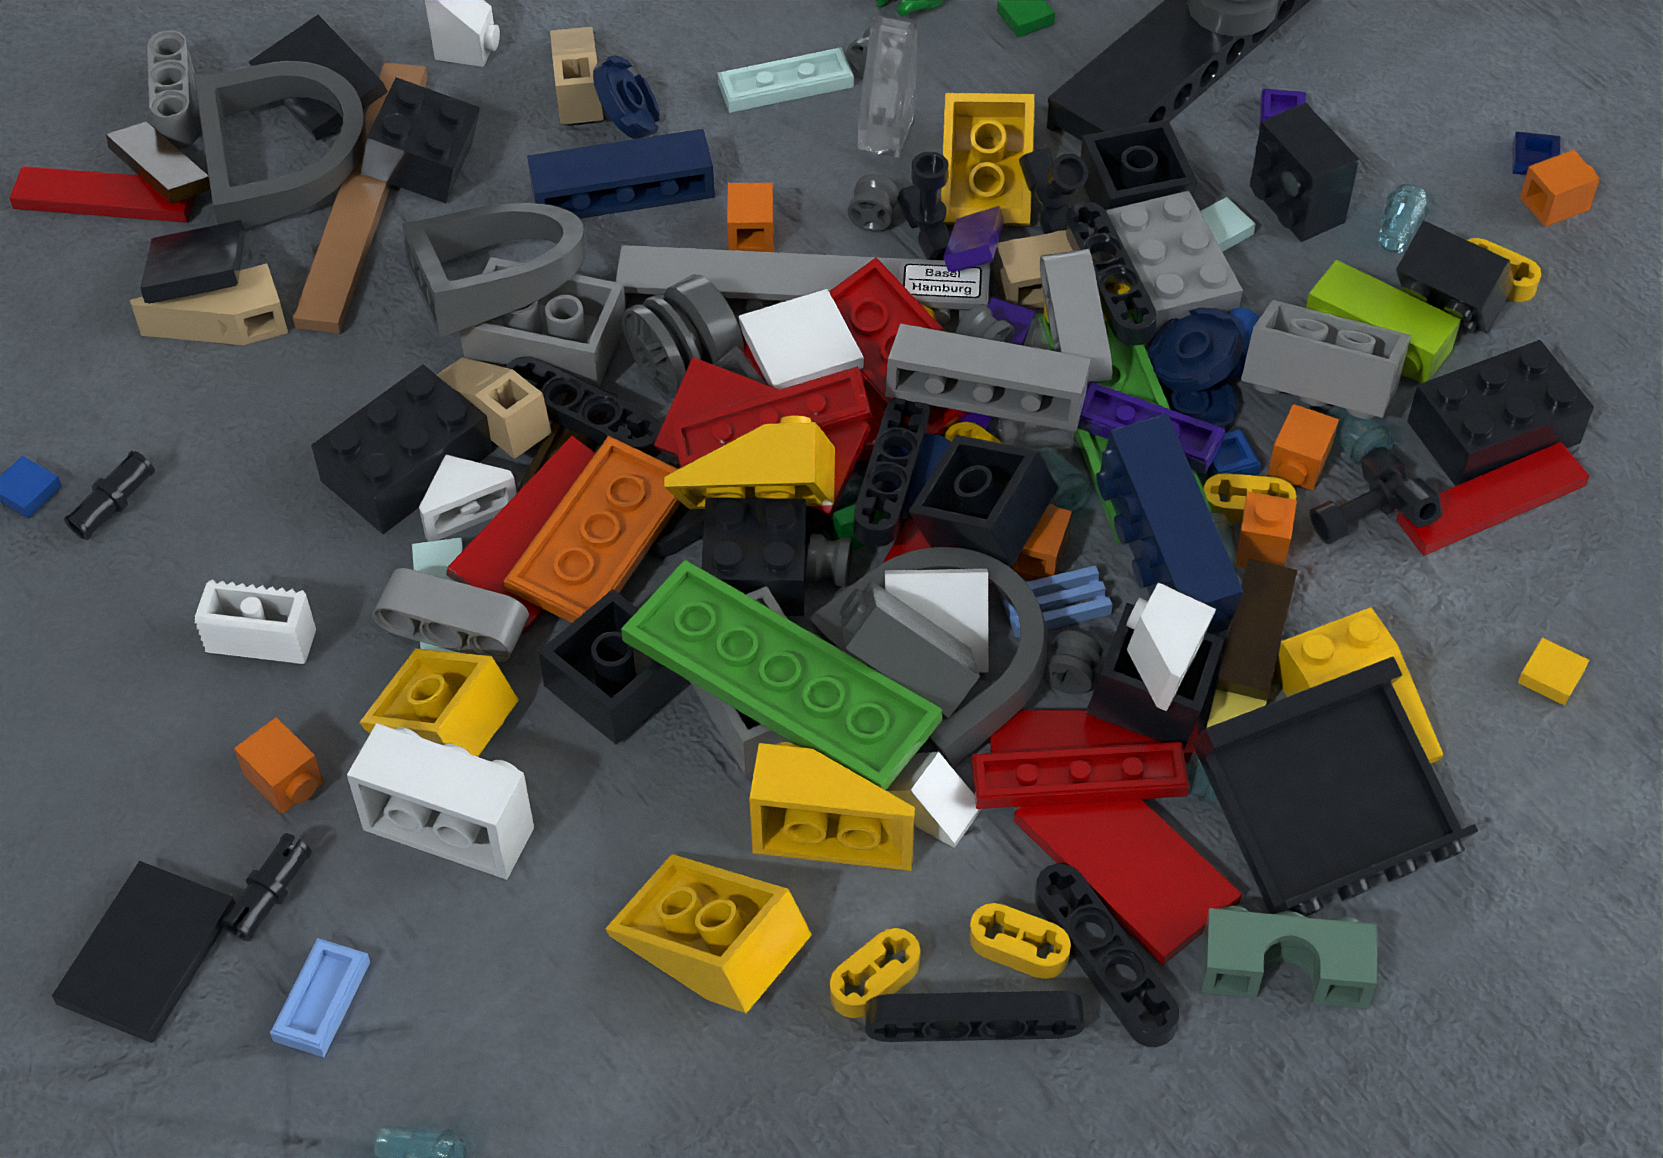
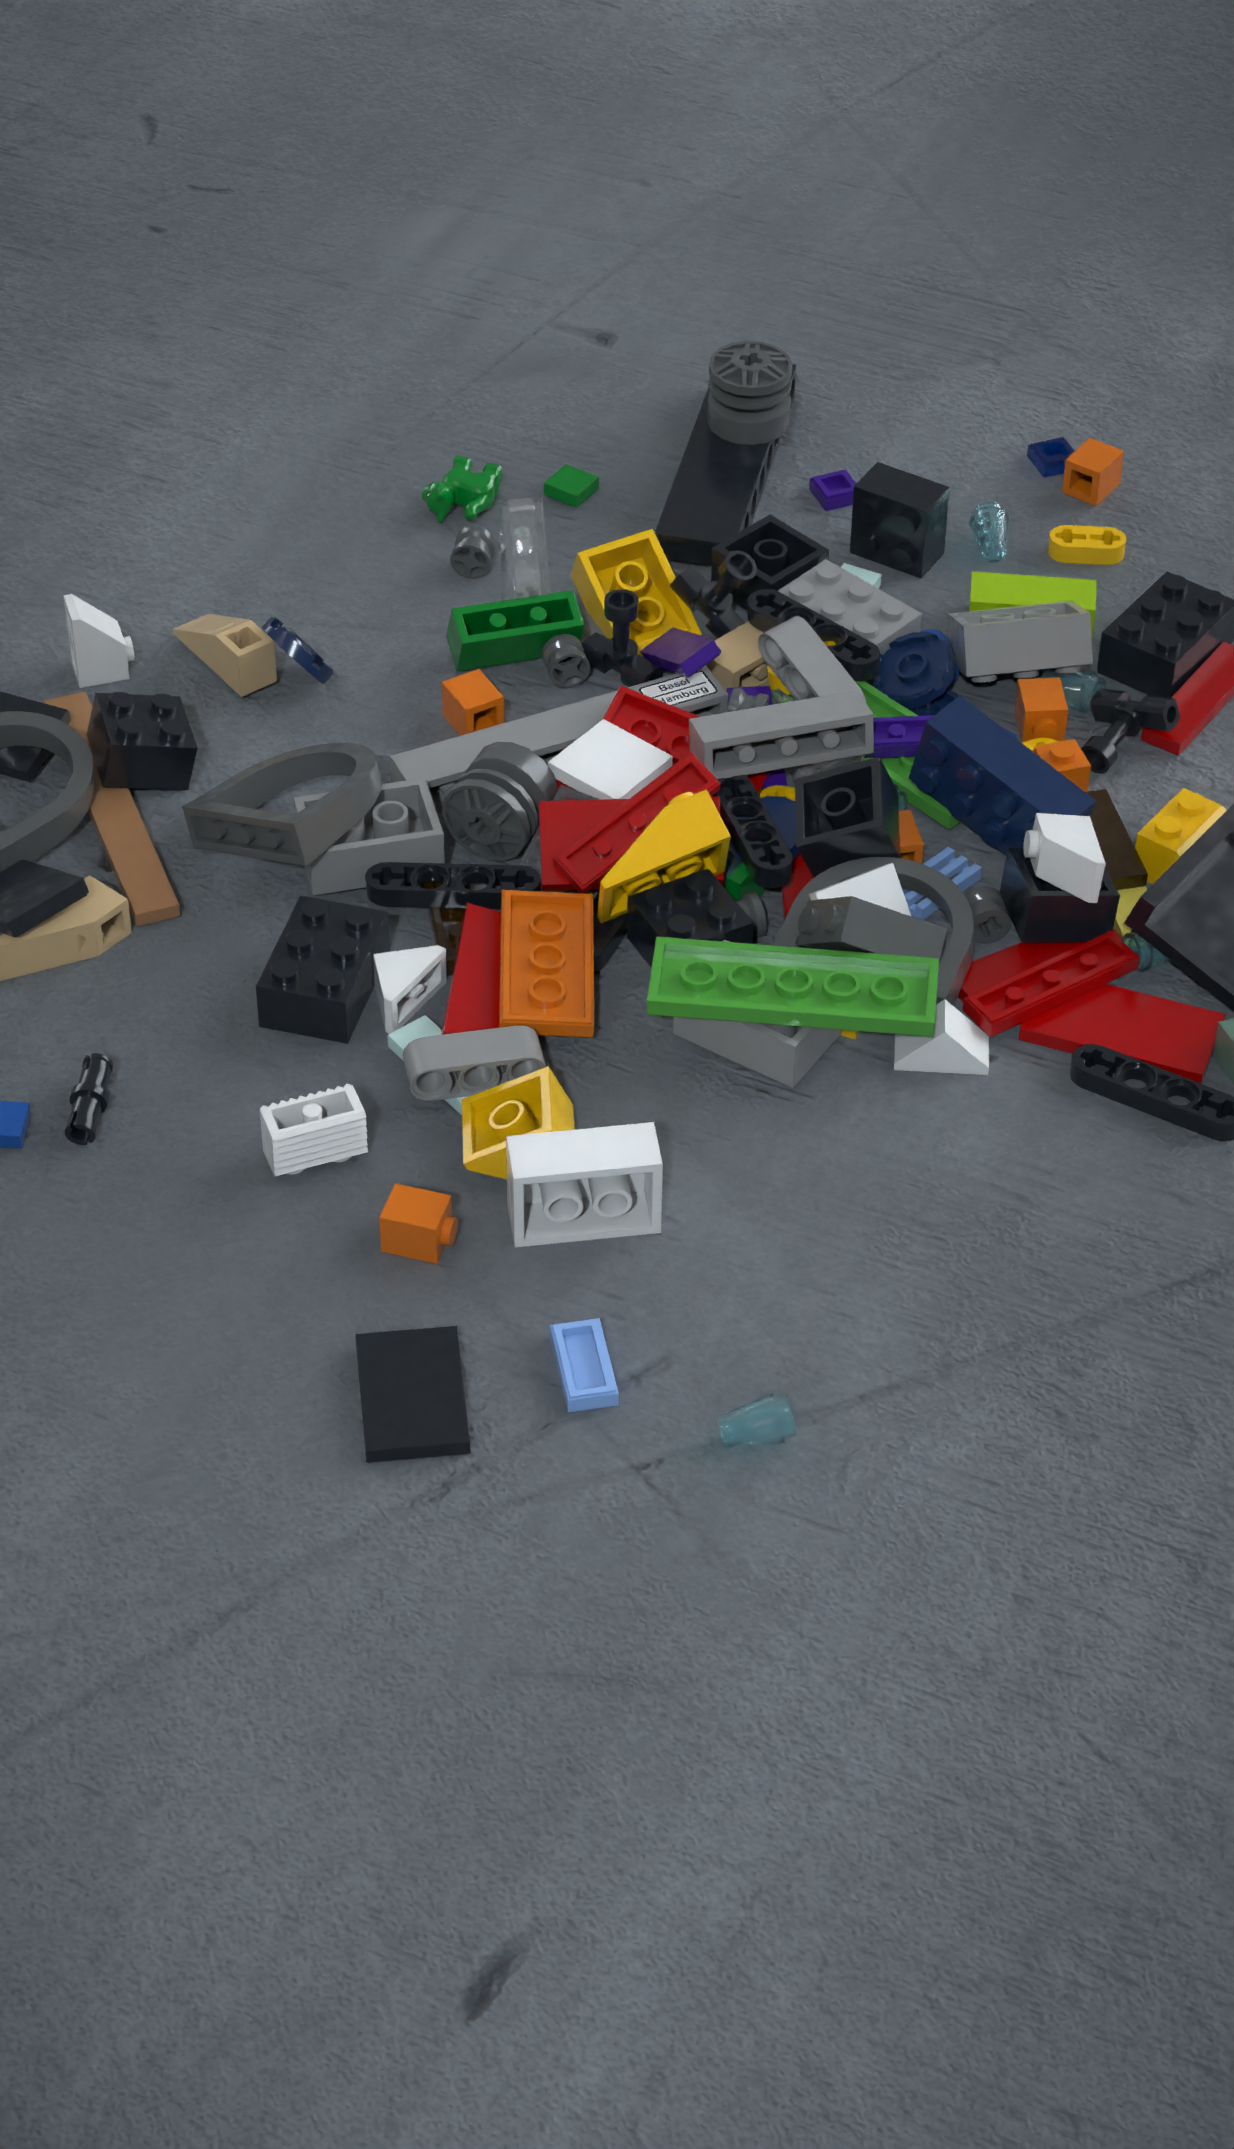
camera: 30 degrees left, 10 degrees down
black pin [221,833,312,942] -> none
tan slope [437,357,552,459] -> none
dark blue brick [527,129,715,219] -> none
black brick [538,589,689,744] -> none
yellow slope [605,854,812,1014] -> none
light aqua tile [718,47,854,113] -> none
yellow slope [749,742,915,871] -> none
yellow beam [830,928,920,1018] -> none
black beam [865,991,1085,1042] -> none
yellow beam [969,903,1071,979] -> none
black brick [1396,220,1514,334] -> none
none -> green brick [446,590,584,671]

